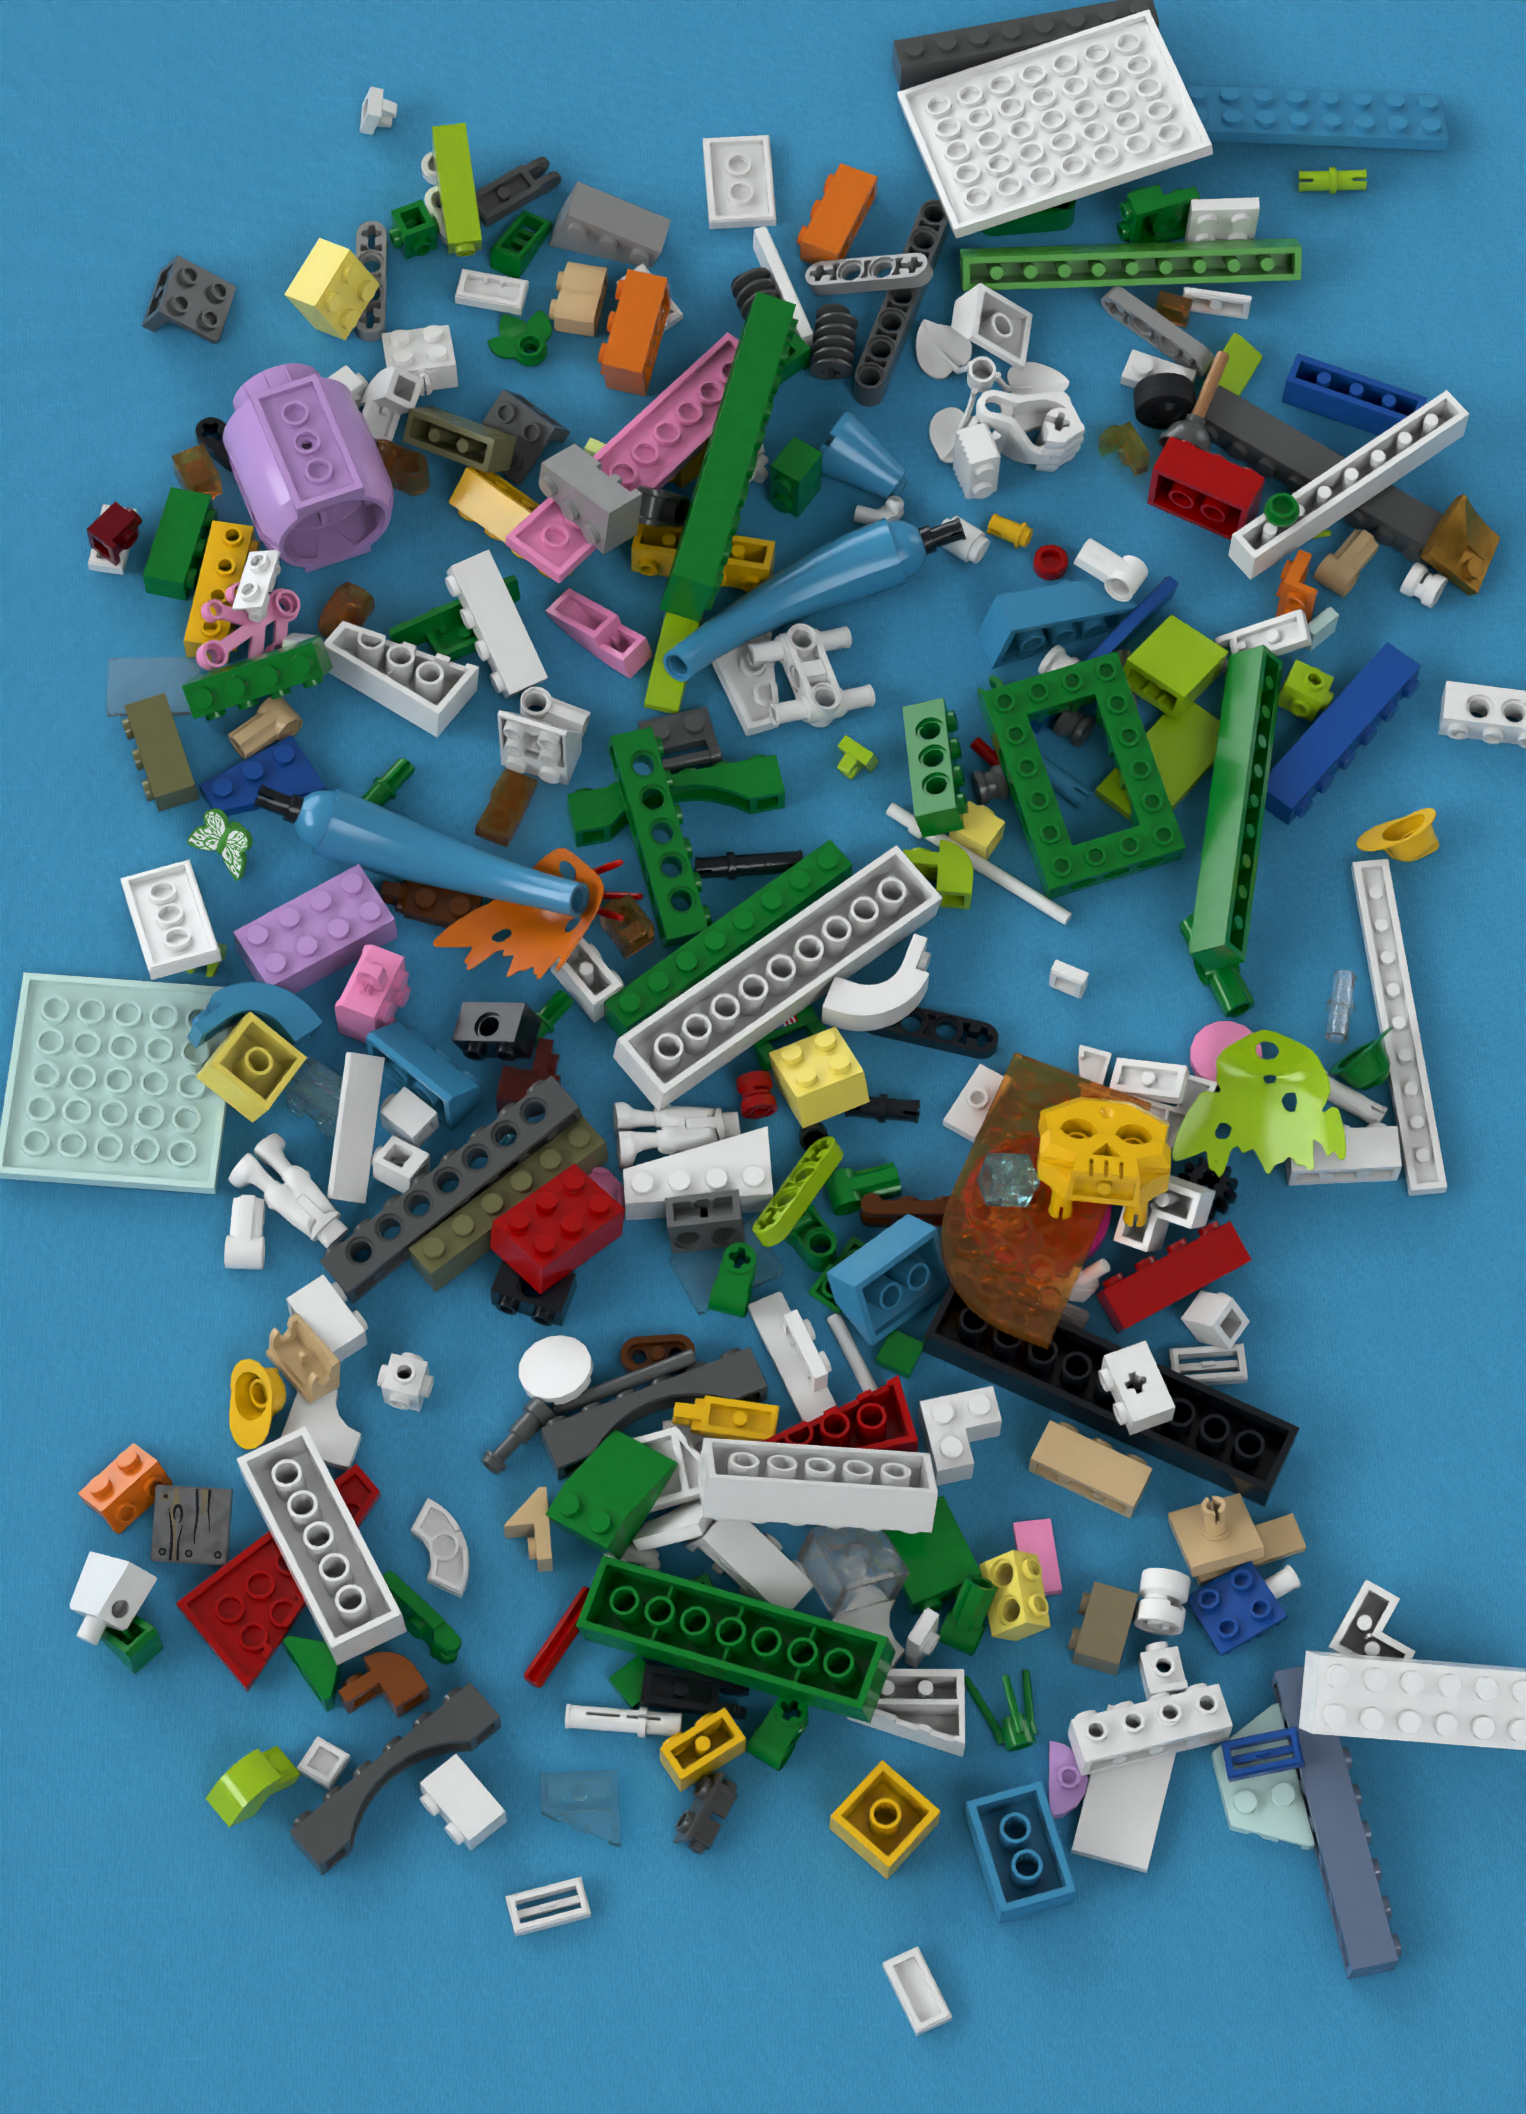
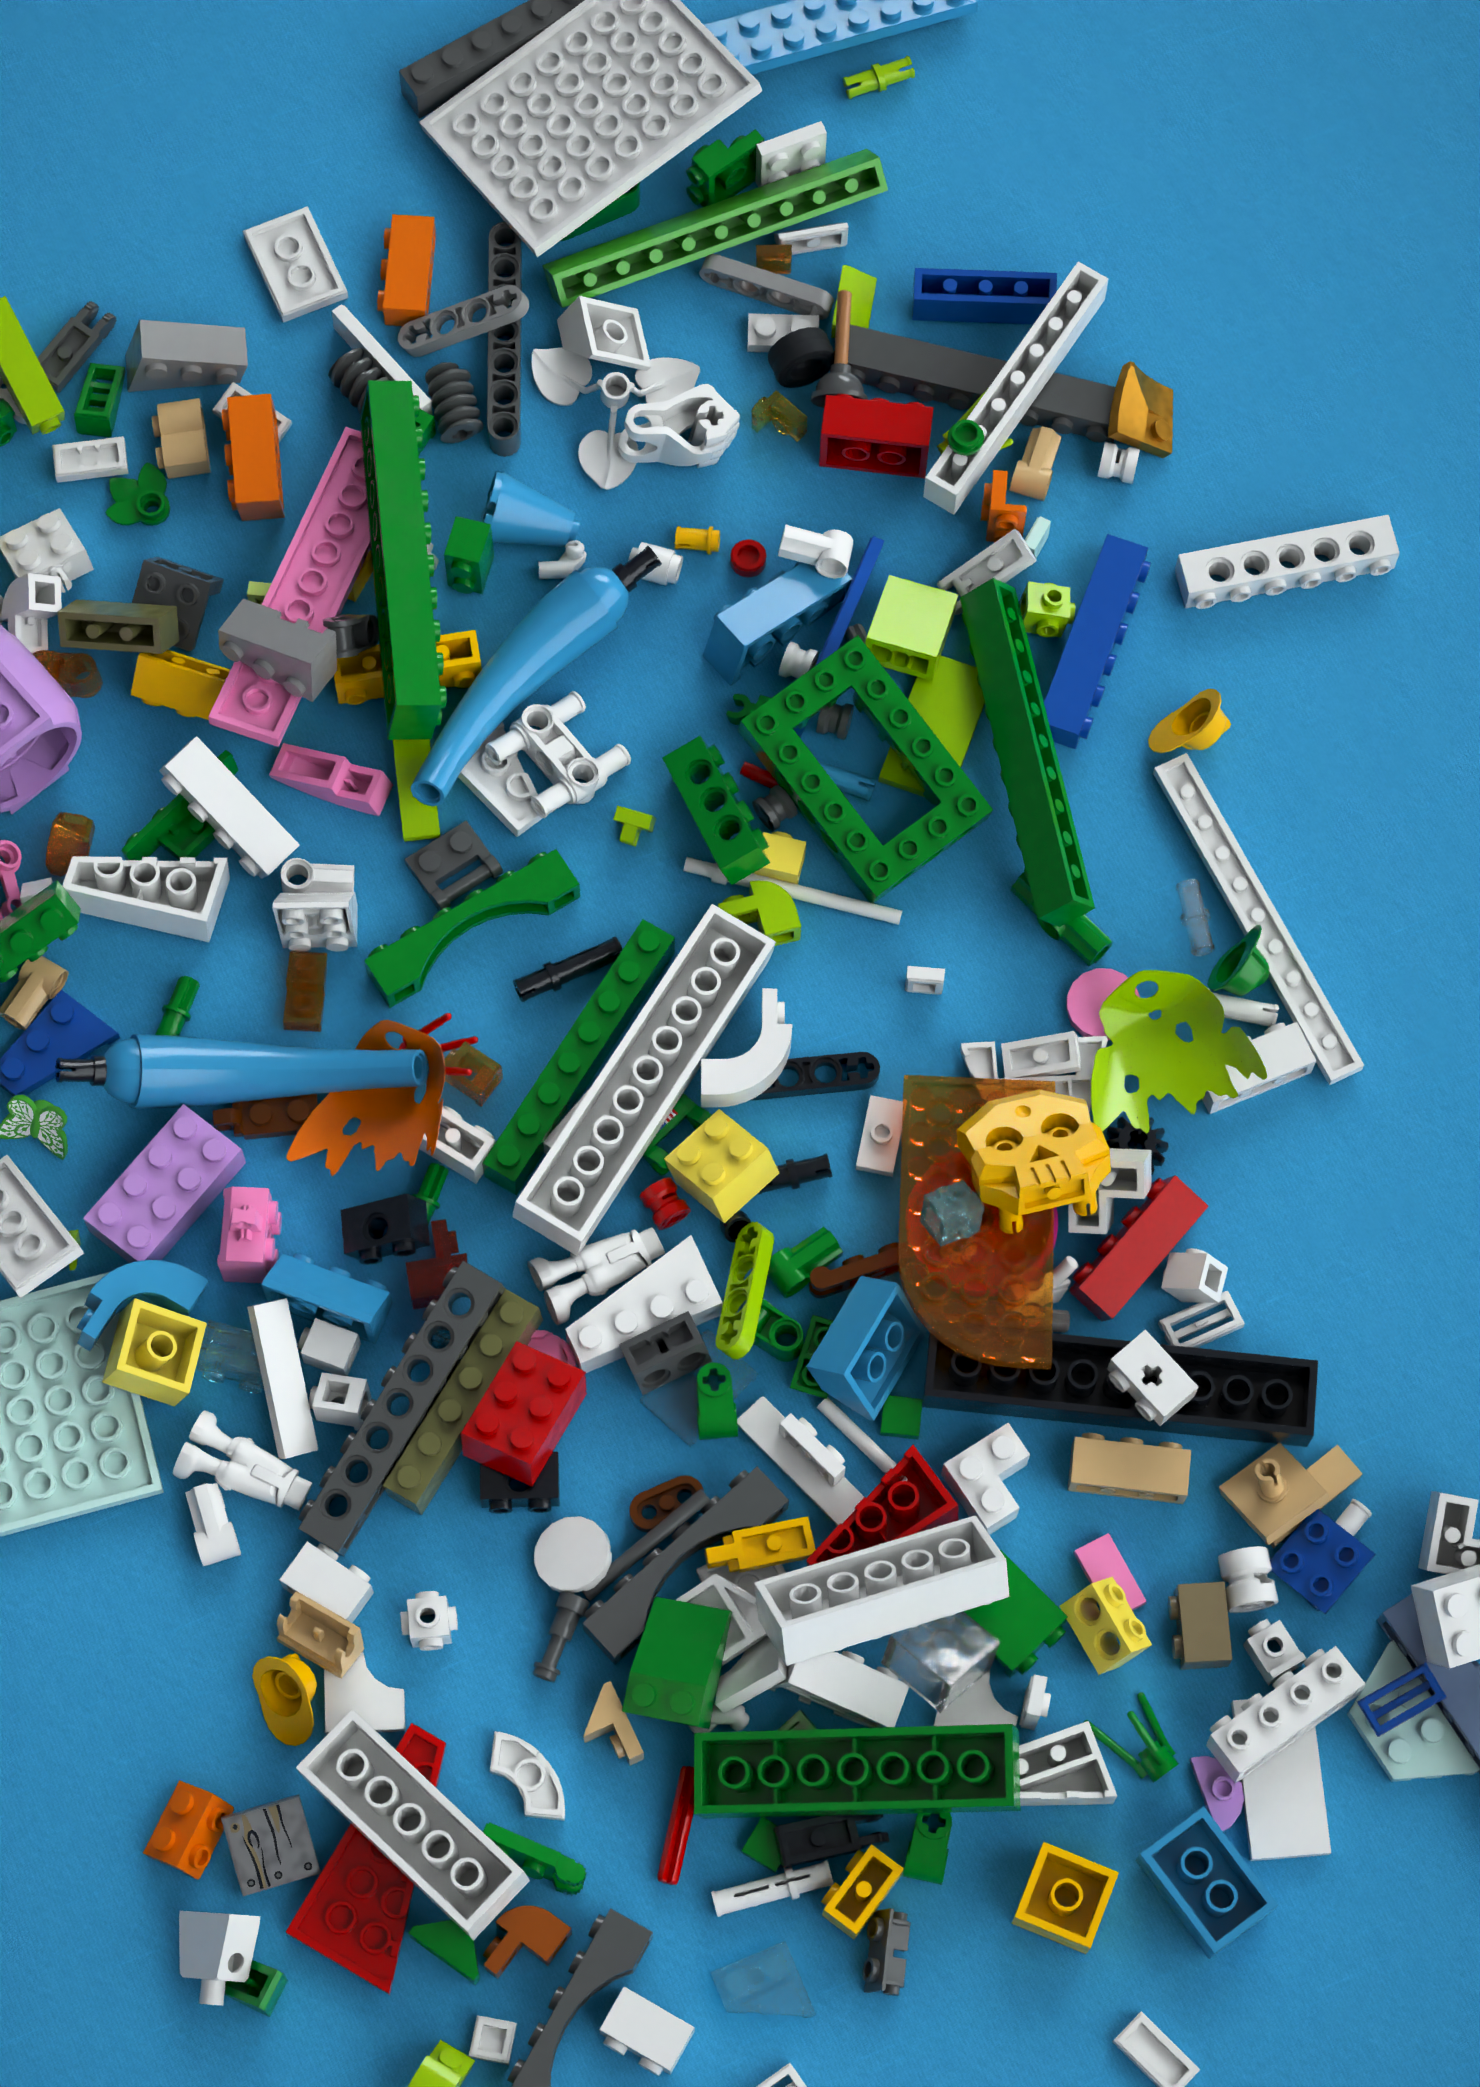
camera: 20 degrees left, 5 degrees up
green brick [607,726,712,948] -> none
green piece [938,1574,998,1657] -> none
white brick [952,422,1001,500] -> none

